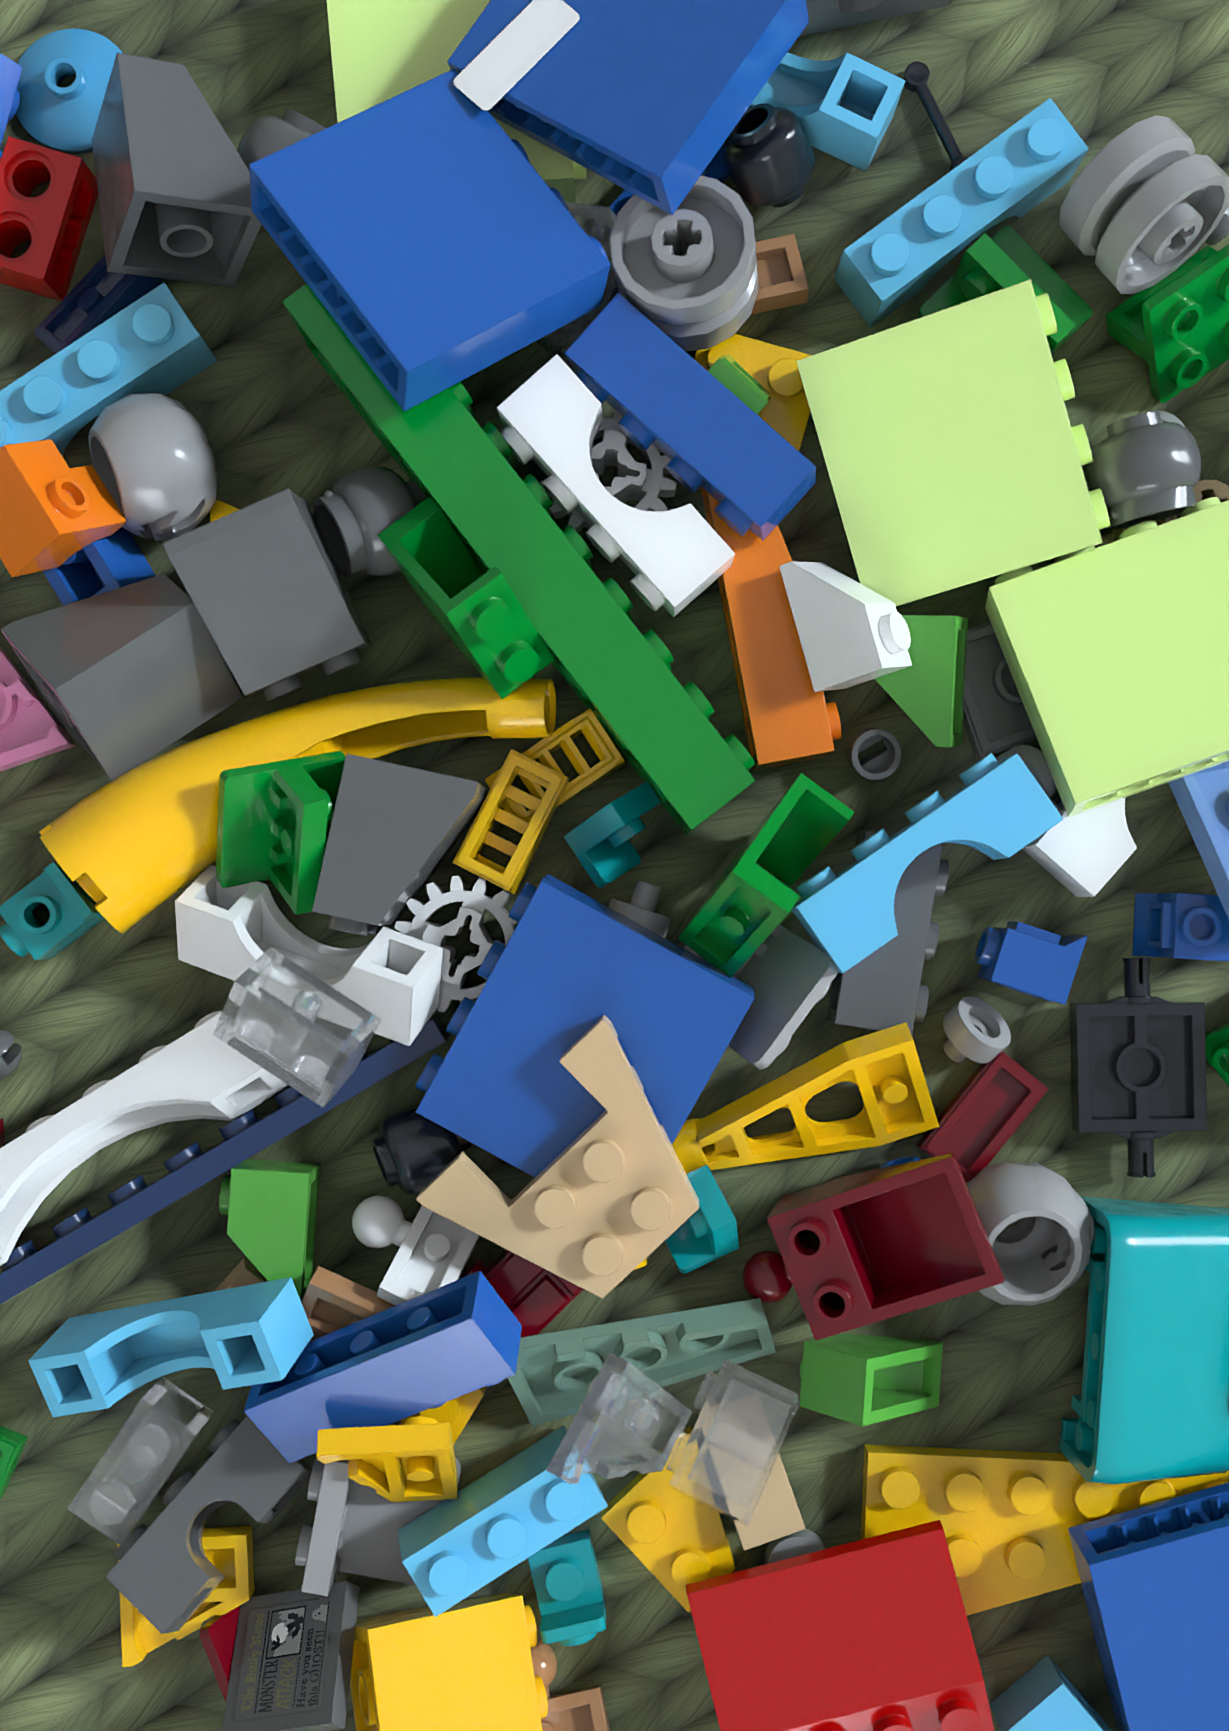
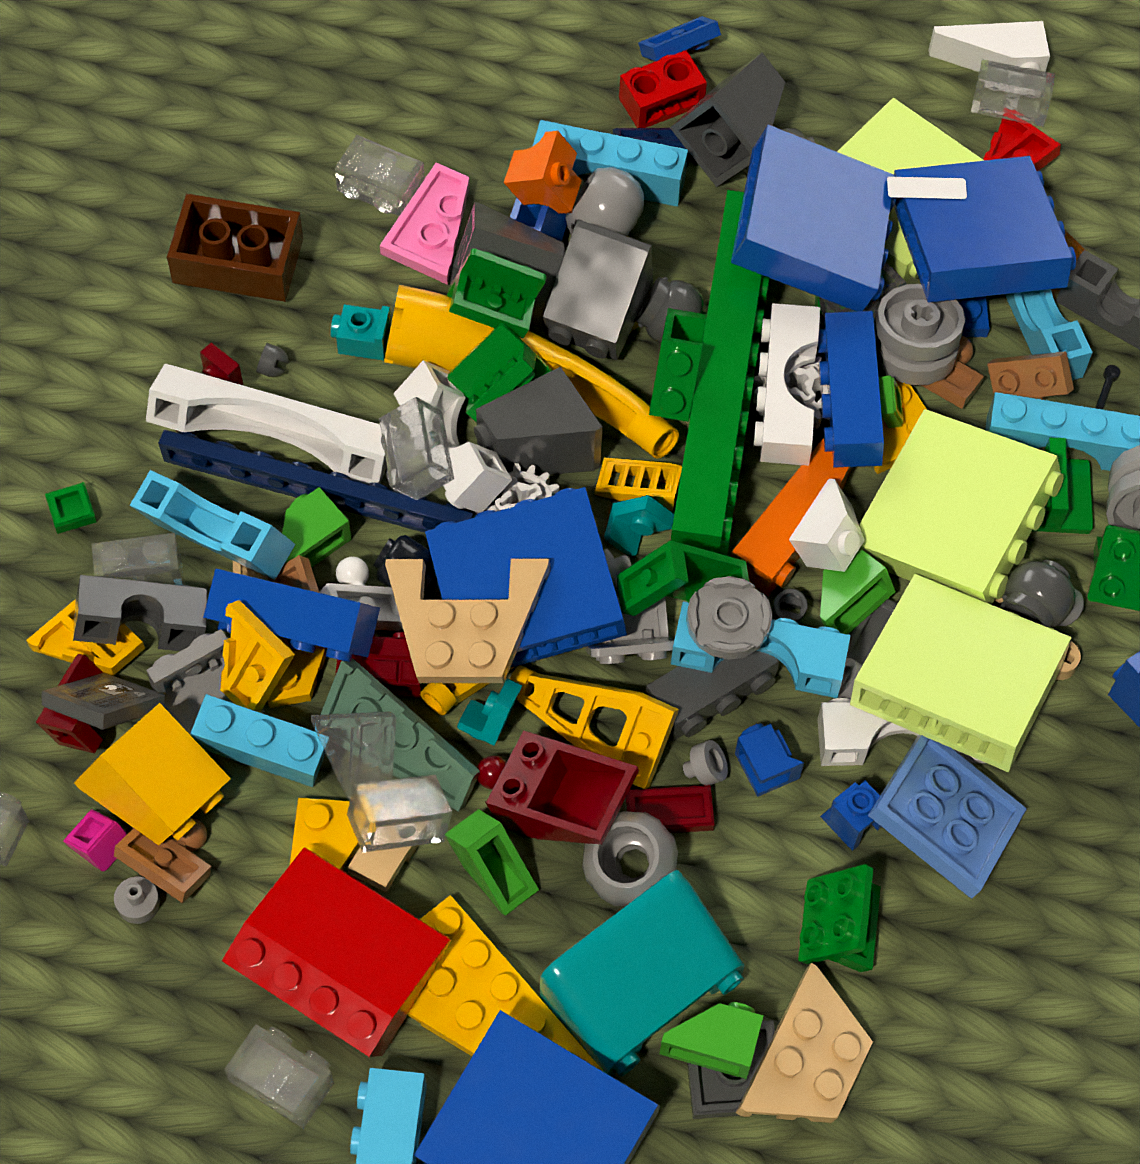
camera: 45 degrees right, 25 degrees down
dark azure dish [16,29,123,154] -> none
yellow slope [452,749,569,895] -> none
teal bracket [528,1529,607,1646] -> none
black head [721,103,816,208] -> none
black plate [1070,958,1207,1178] -> none
none -> green bracket [447,248,546,338]
none -> light grey tile [686,576,772,660]
none -> medium nougat plate [987,351,1074,400]

